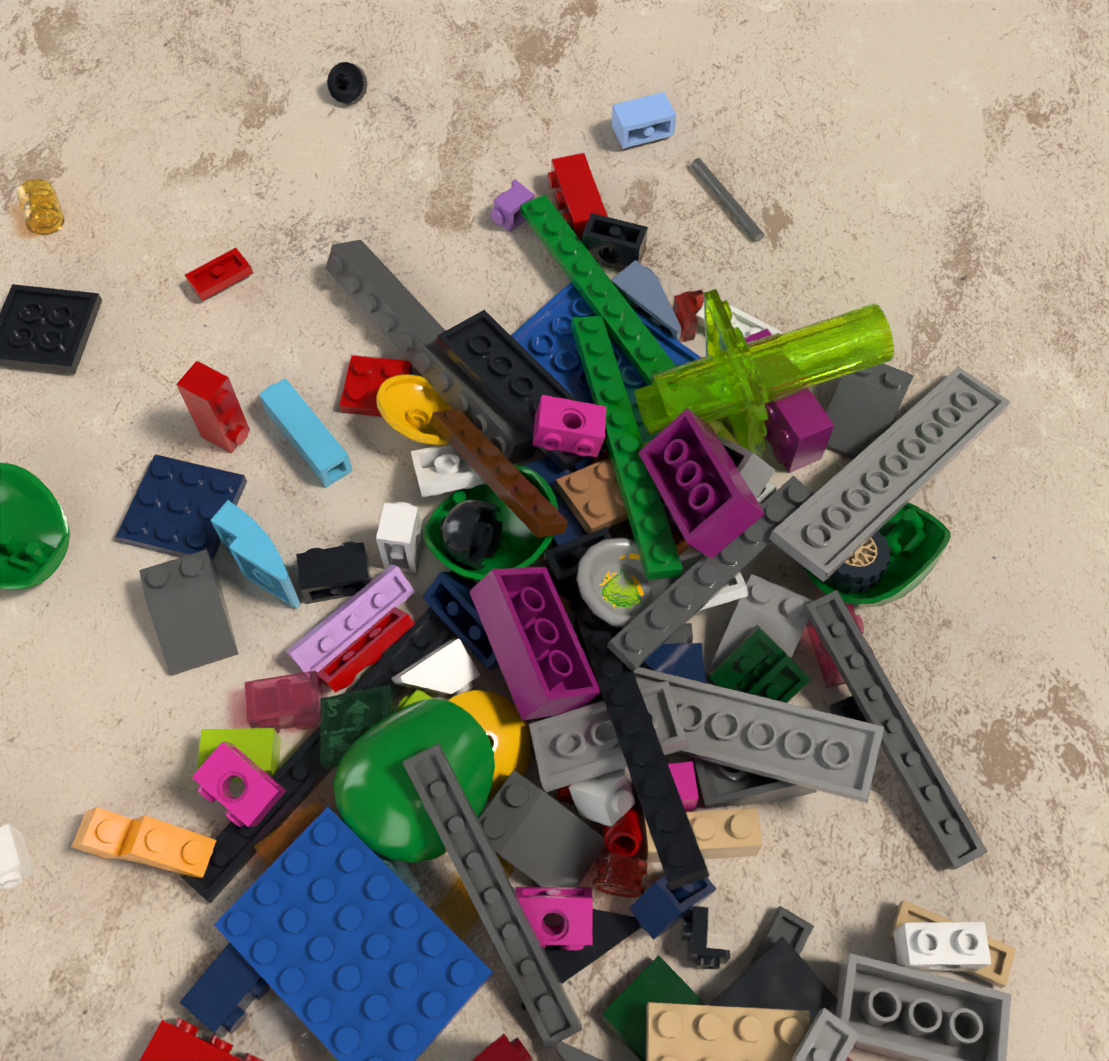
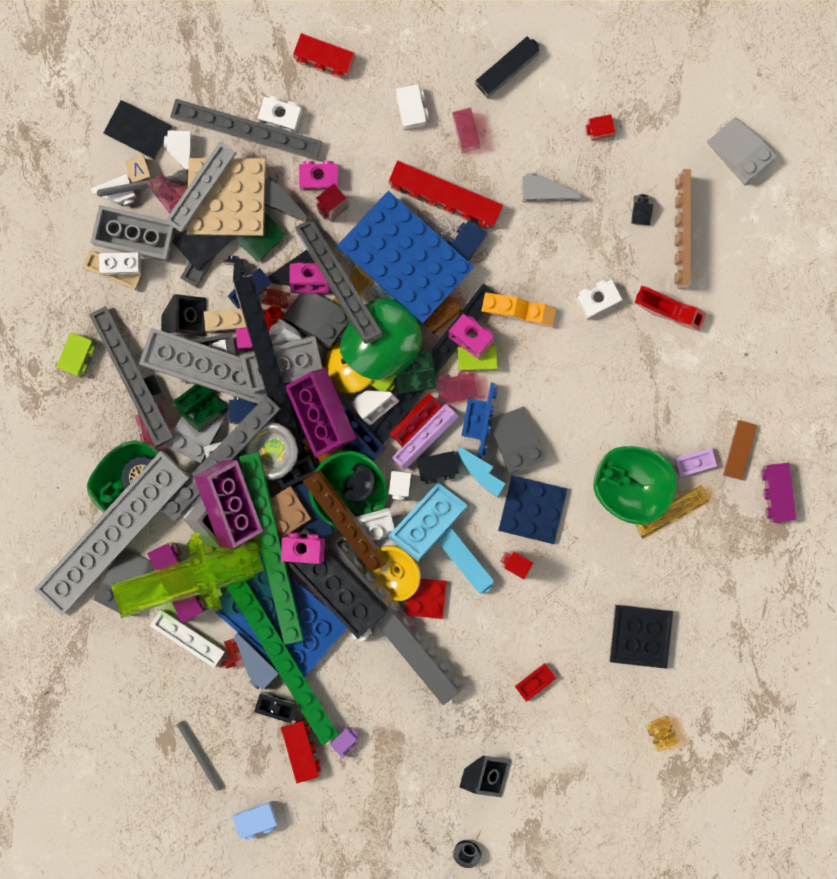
camera: 175 degrees right, 25 degrees up
none -> lime brick [56,332,96,377]
none -> black slope [161,294,206,336]
none -> medium azure plate [389,483,468,562]
none -> black slope [459,755,511,797]
none -> blue bracket [461,382,498,459]

